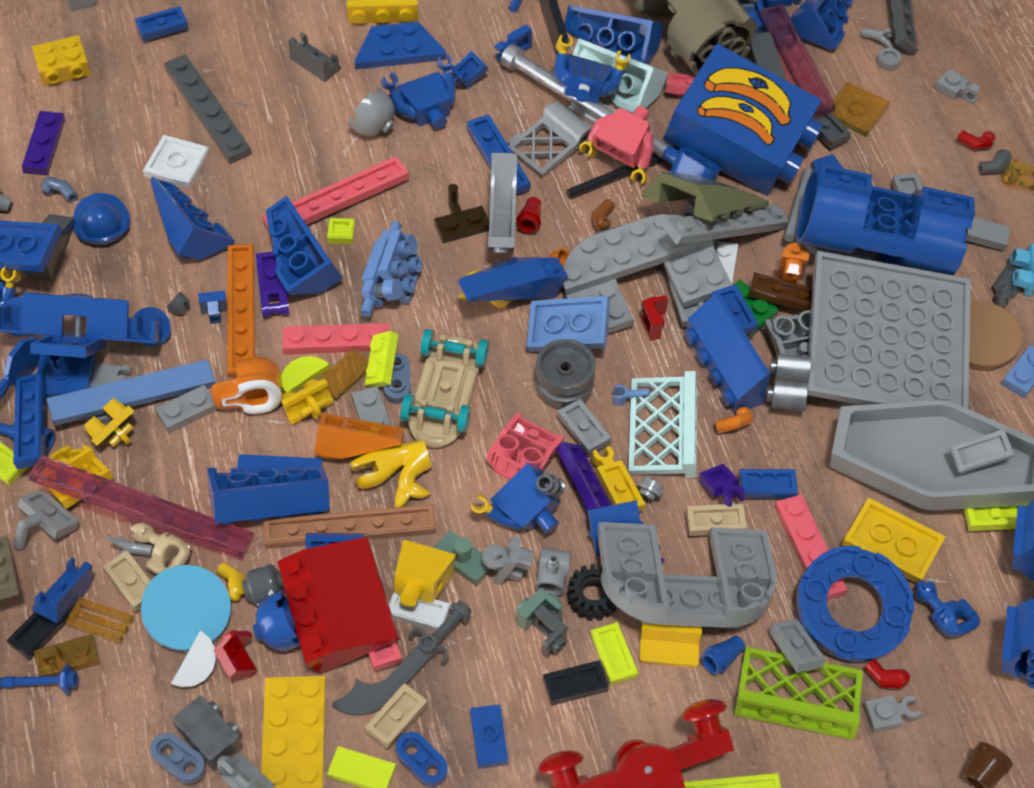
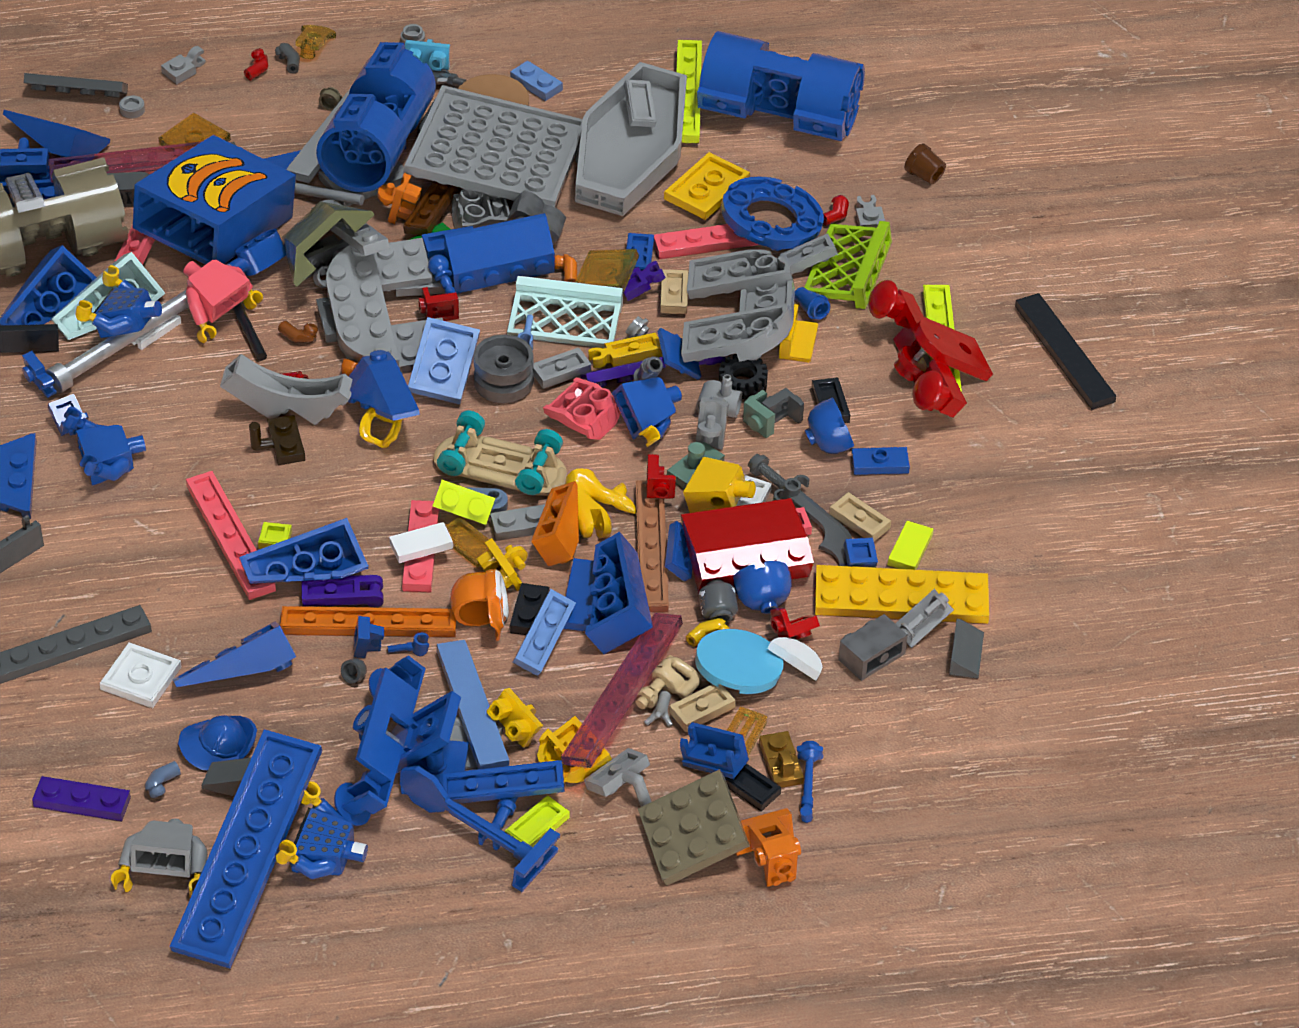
camera: 85 degrees left, 10 degrees down
sand blue plate [150,733,206,784] -> none
light grey plate [155,385,218,434] -> none
neon yellow tile [281,356,330,393] -> none
light grey cylinder [348,87,395,137] -> none
medium blue piece [360,221,423,317] -> none
blue plate [396,732,448,787] -> none
blue plate [467,114,531,194] -> none
light grey piece [508,101,592,178] -> none
neon yellow tile [590,622,638,686] -> none
light grey bar [861,27,895,49] -> none
light grey plate [892,173,922,194] -> none
blue piece [914,580,980,637] -> none
none -> blue hand [388,632,429,656]
none -> white tile [389,522,453,563]
none -> blue bar [428,255,455,294]
none -> black plate [510,583,550,635]
none -> medium blue plate [512,589,576,676]
none -> clear yellow tile [575,249,639,293]
none -> red bracket [647,454,676,499]
none -> blue cylinder [805,397,854,454]
none -> blue plate [843,538,878,568]

